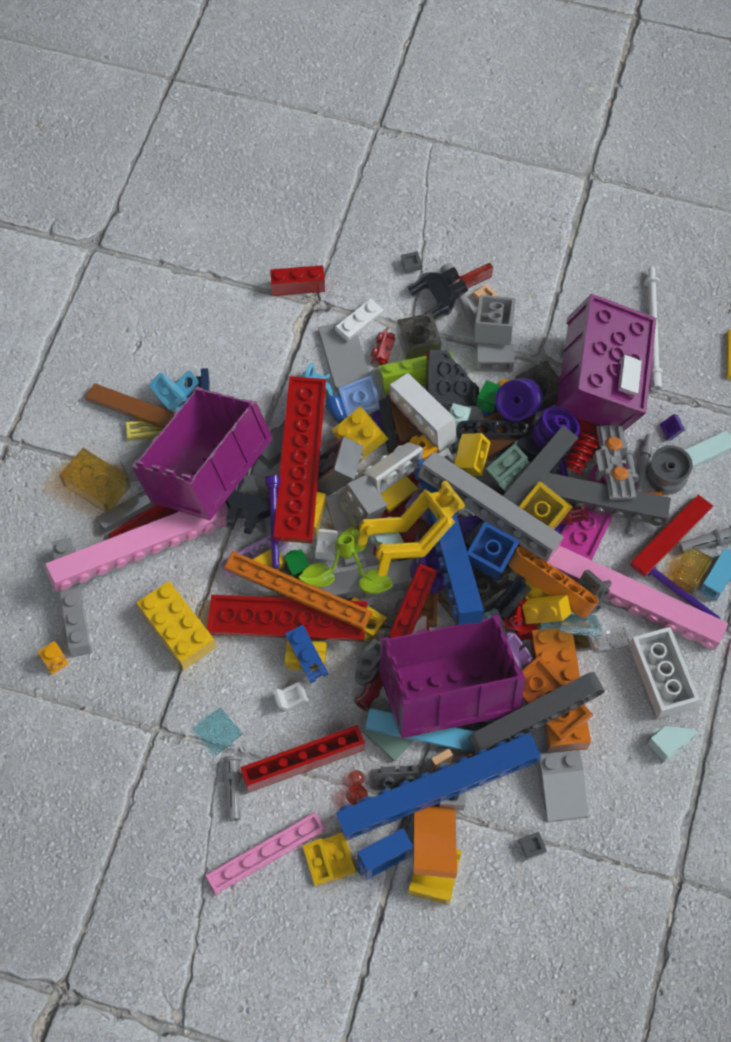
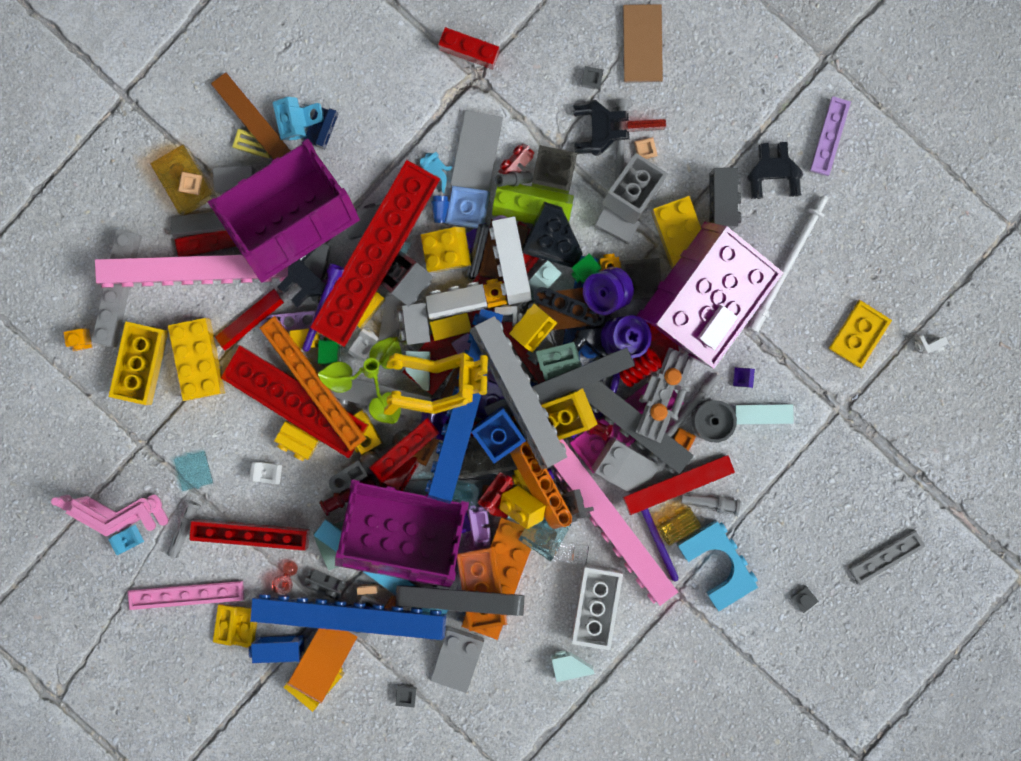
camera: 25 degrees right, 25 degrees up
blue plate [285,625,329,683] -> none
white plate [335,299,384,342] -> none
black tile [492,577,532,619] -> none
none -> bright pink piece [51,494,169,537]
none -> yellow brick [108,321,169,405]
none -> medium azure bracket [108,525,144,555]
none -> light nougat tile [178,172,202,195]
none -> red tile [215,289,284,351]
none -> dark grey pin [495,171,533,187]
none -> light grey slope [591,436,660,493]
none -> medium nougat tile [623,4,663,83]
none -> yellow brick [651,196,701,269]
none -> dark grey brick [709,168,741,230]
none -> black connector [747,142,803,199]
none -> lavender plate [810,96,851,176]

